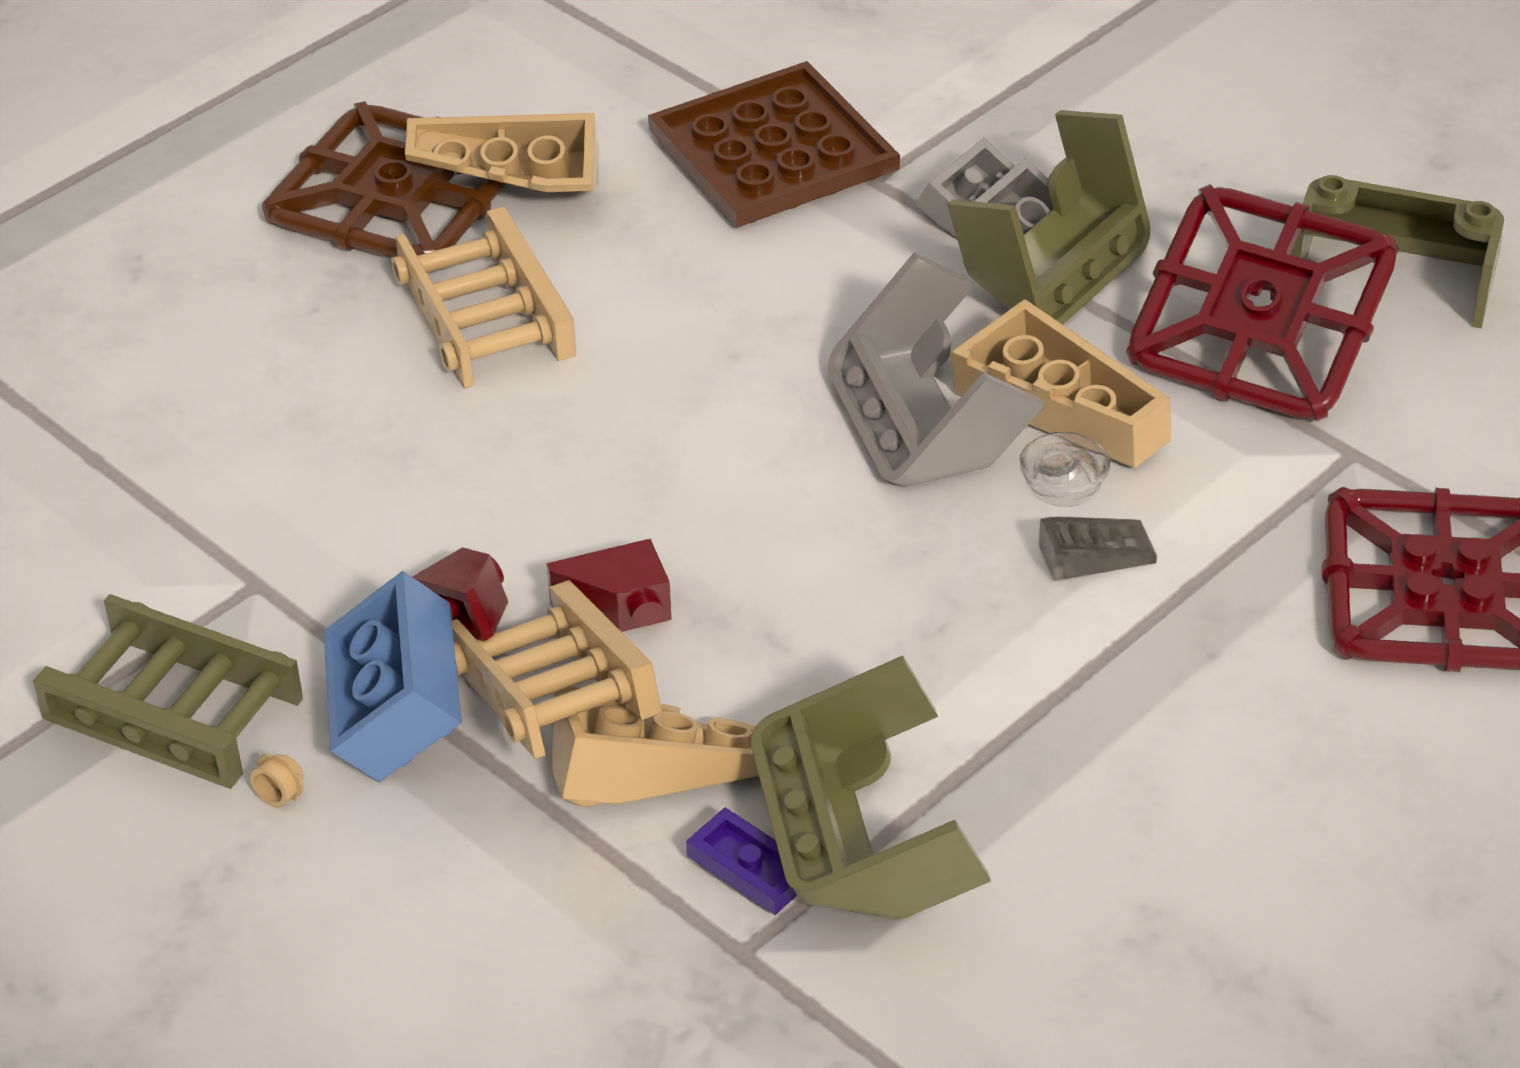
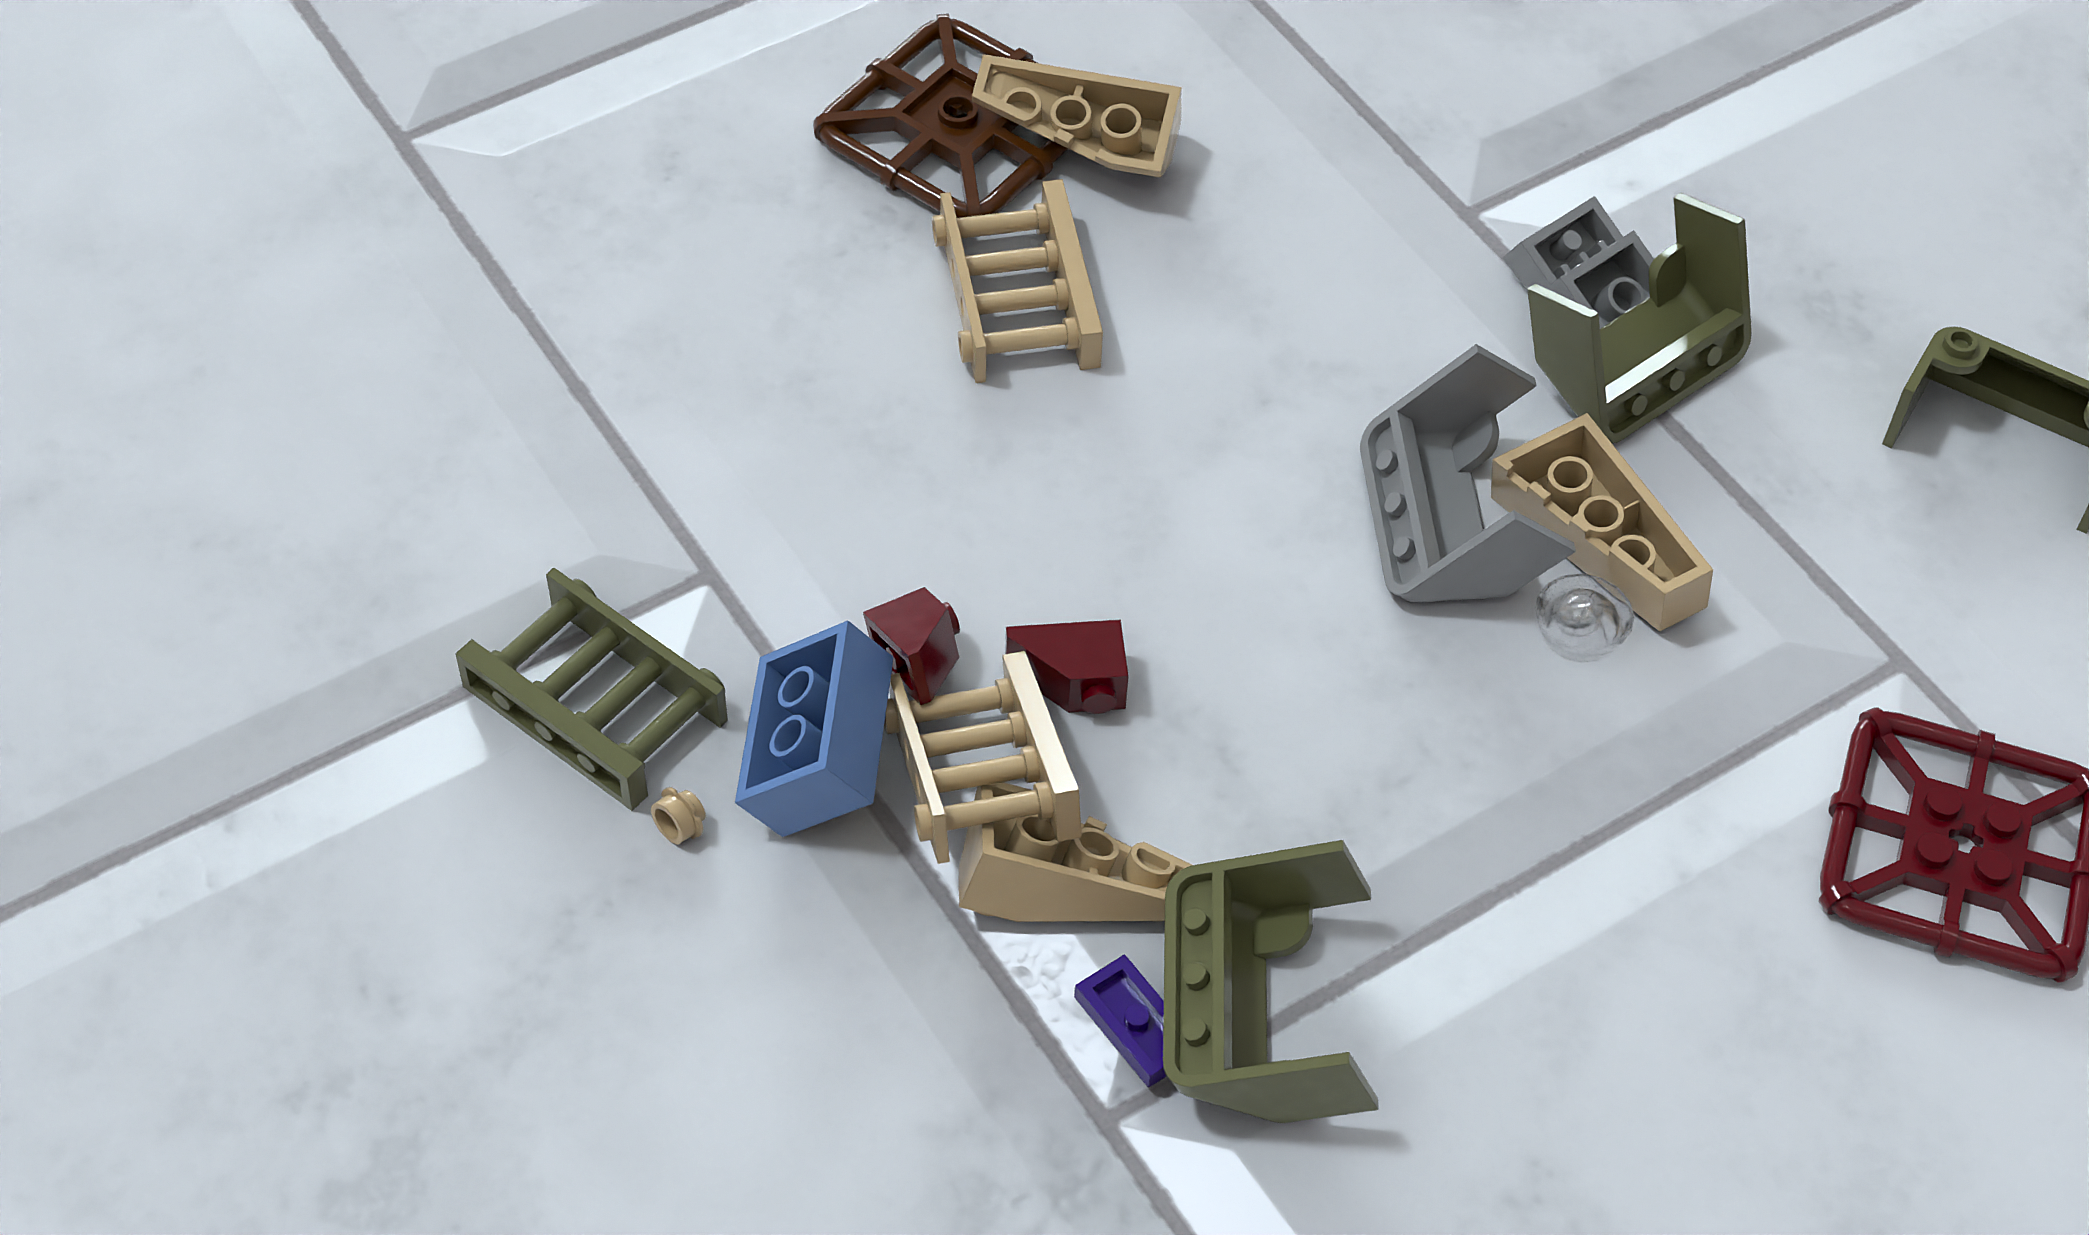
camera: 10 degrees right, 10 degrees up
reddish brown plate [648,61,900,228] -> none
clear smoke slope [1038,517,1157,581] -> none
dark red plate [1126,184,1399,422] -> none

